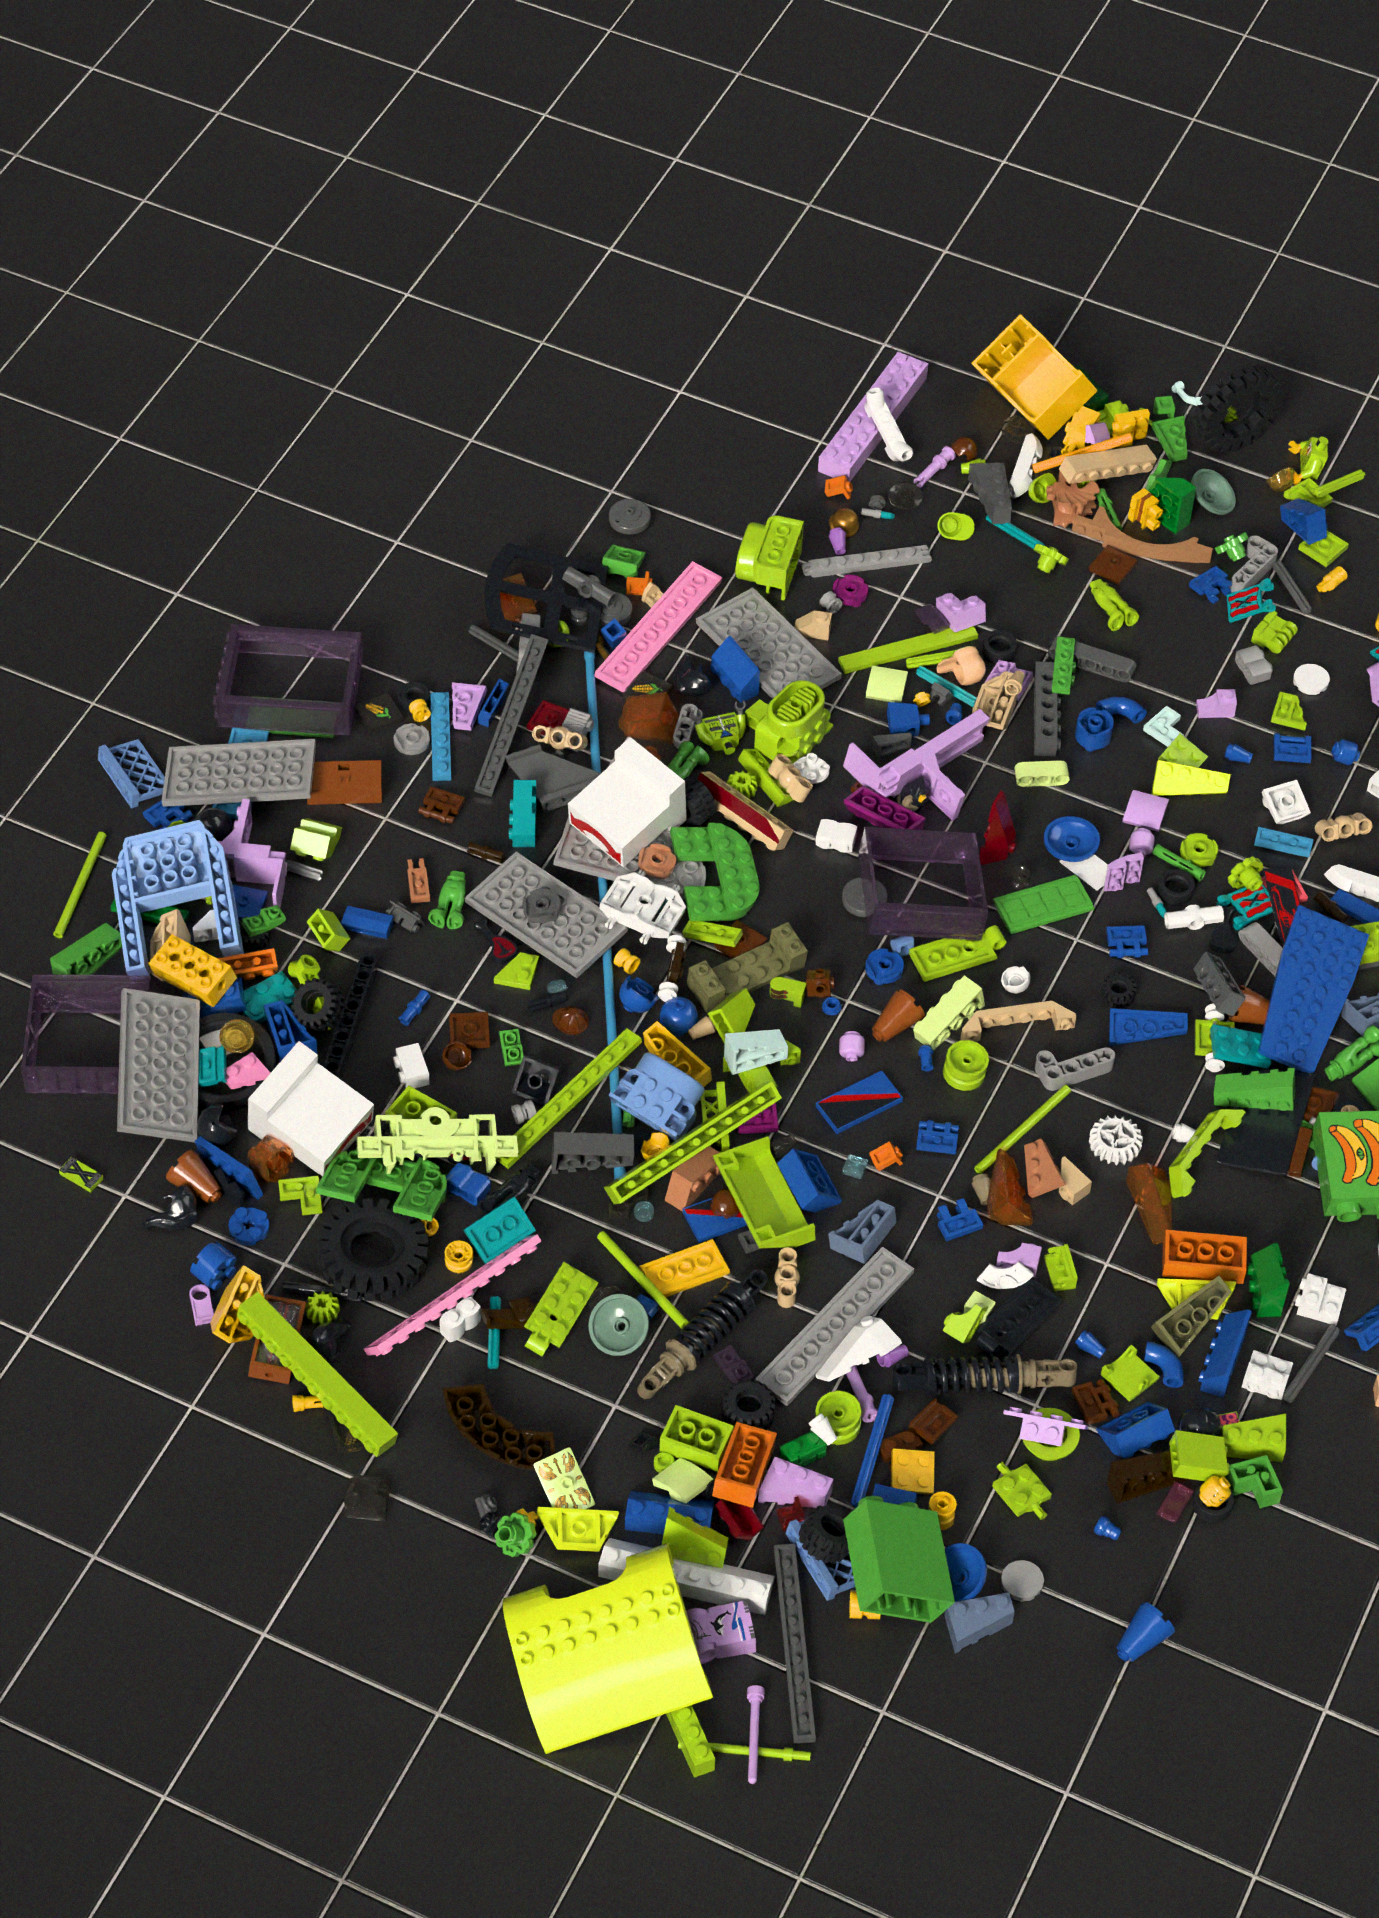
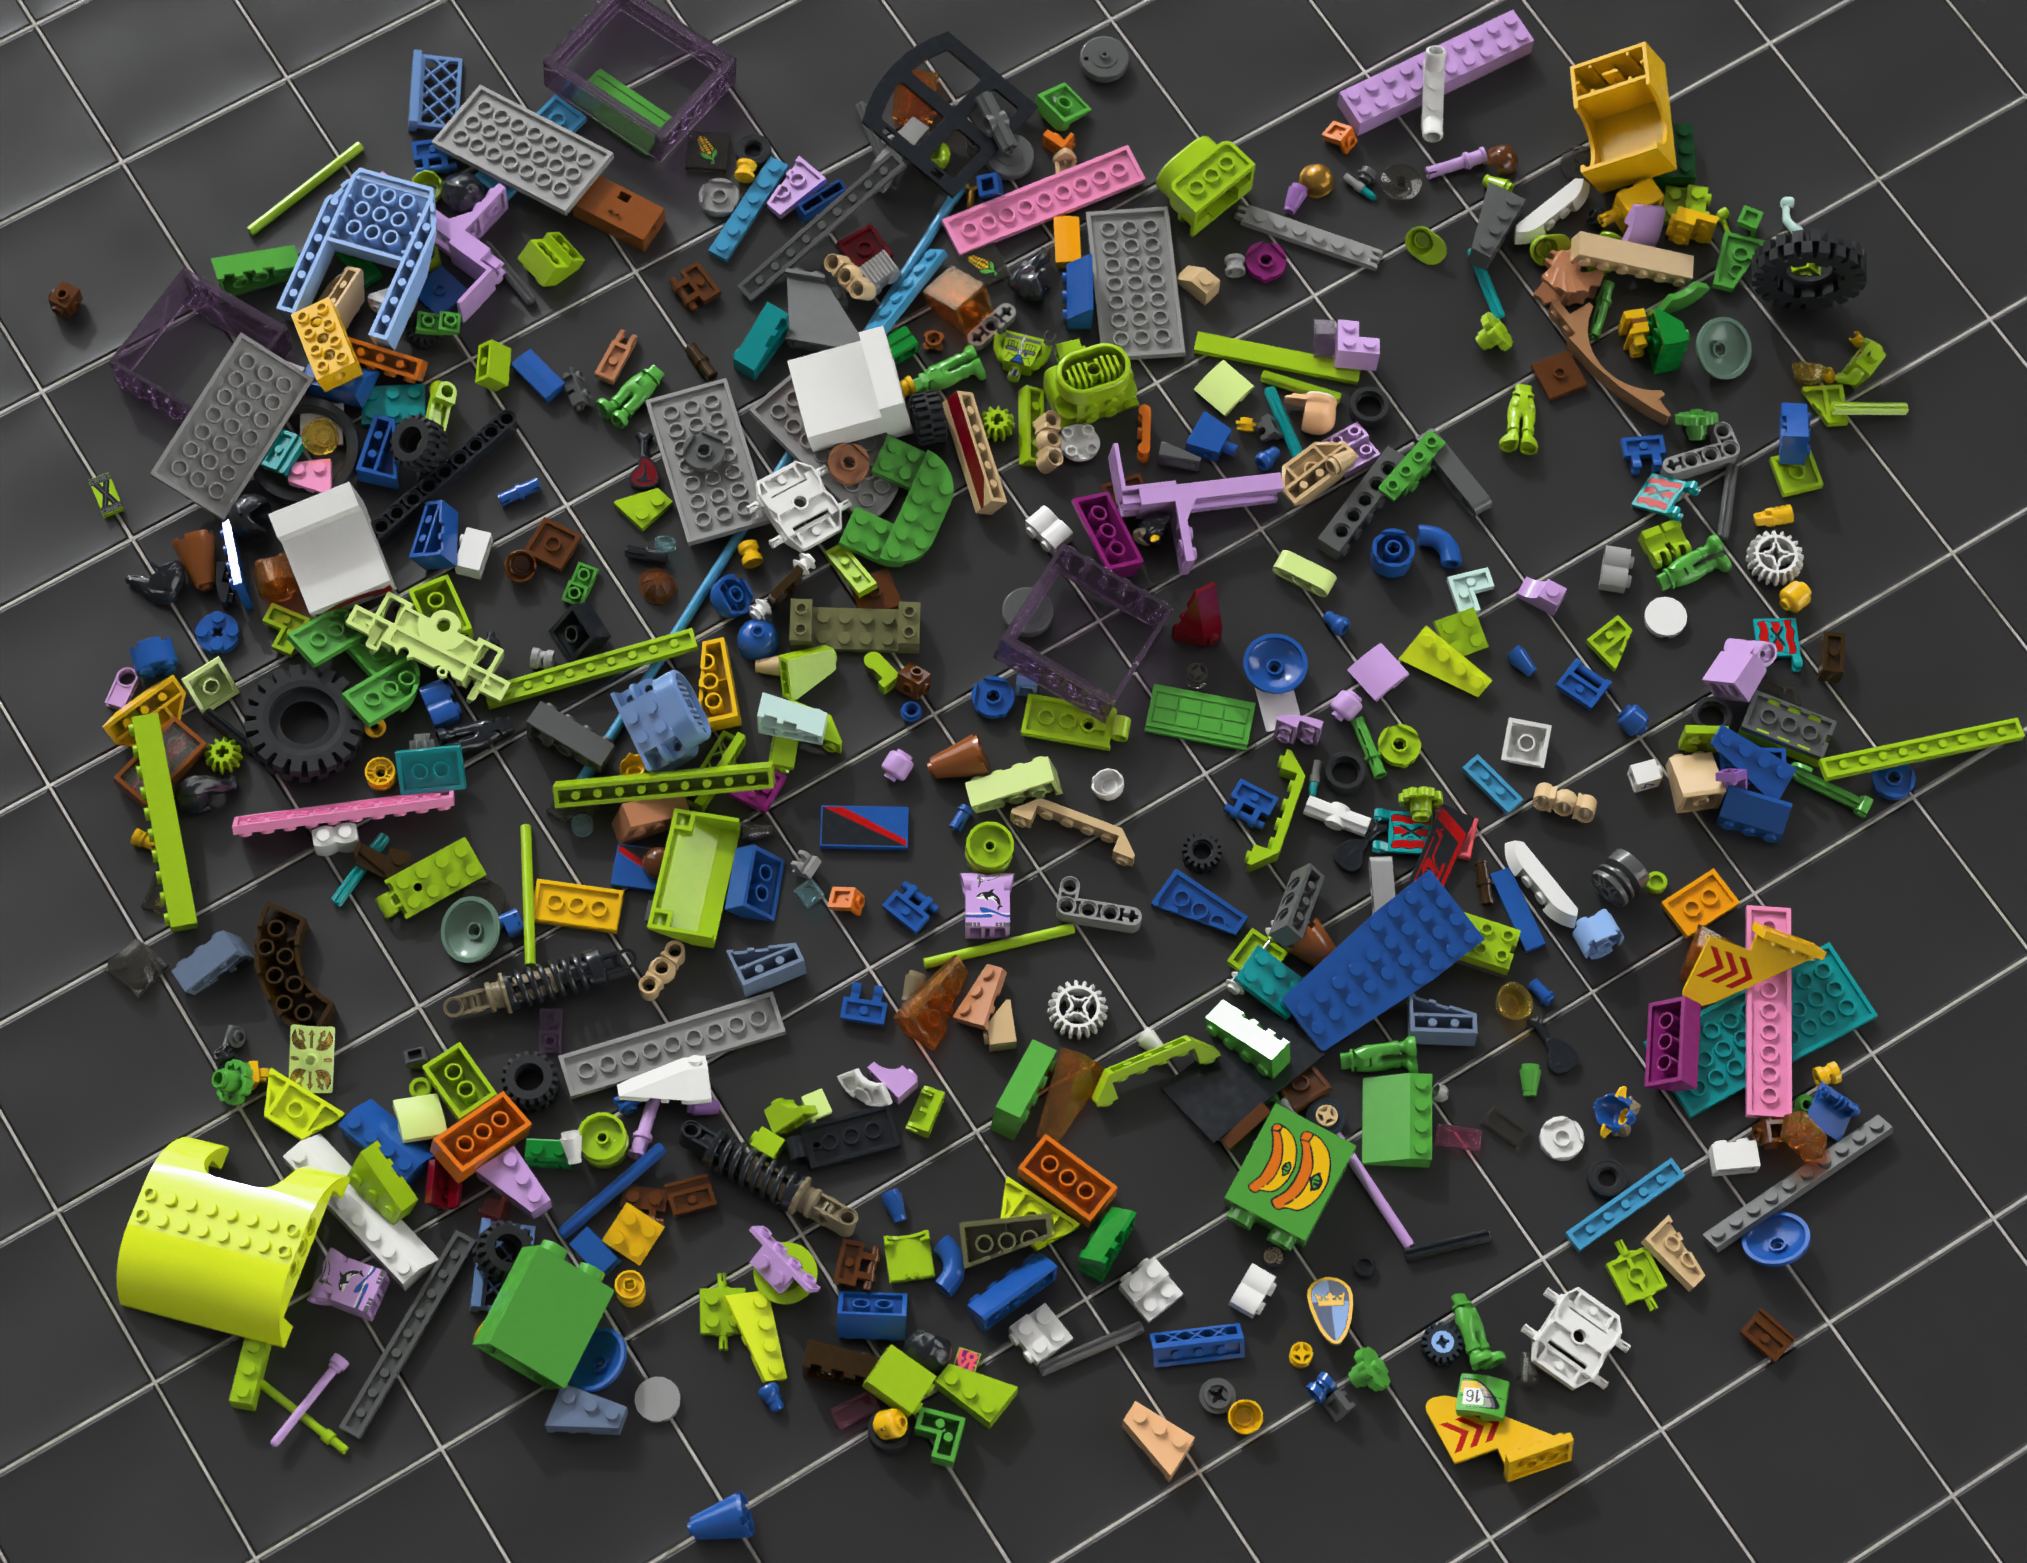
camera: 30 degrees right, 15 degrees up
light orange axle [1032,433,1133,473] -> none
none -> sand blue wedge [172,930,255,995]
none -> yellowish green slope [181,656,240,715]
none -> blue wedge [409,500,458,570]
none -> light grey gear [409,733,436,750]
none -> blue plate [612,1096,640,1115]
none -> neon yellow wing [723,1291,787,1384]
none -> lime brick [749,1126,785,1163]
none -> light grey tile [791,850,822,879]
none -> dark azure plate [865,249,948,334]
none -> lavender piece [960,873,1015,939]
none -> bright green wedge [990,1040,1058,1141]
none -> light orange piece [1054,216,1081,269]
none -> orange plate [1136,404,1151,463]
none -> lime slope [1244,749,1305,873]
none -> blue piece [1323,611,1350,636]
none -> bright green piece [1656,534,1732,591]
none -> white gear [1746,530,1804,586]

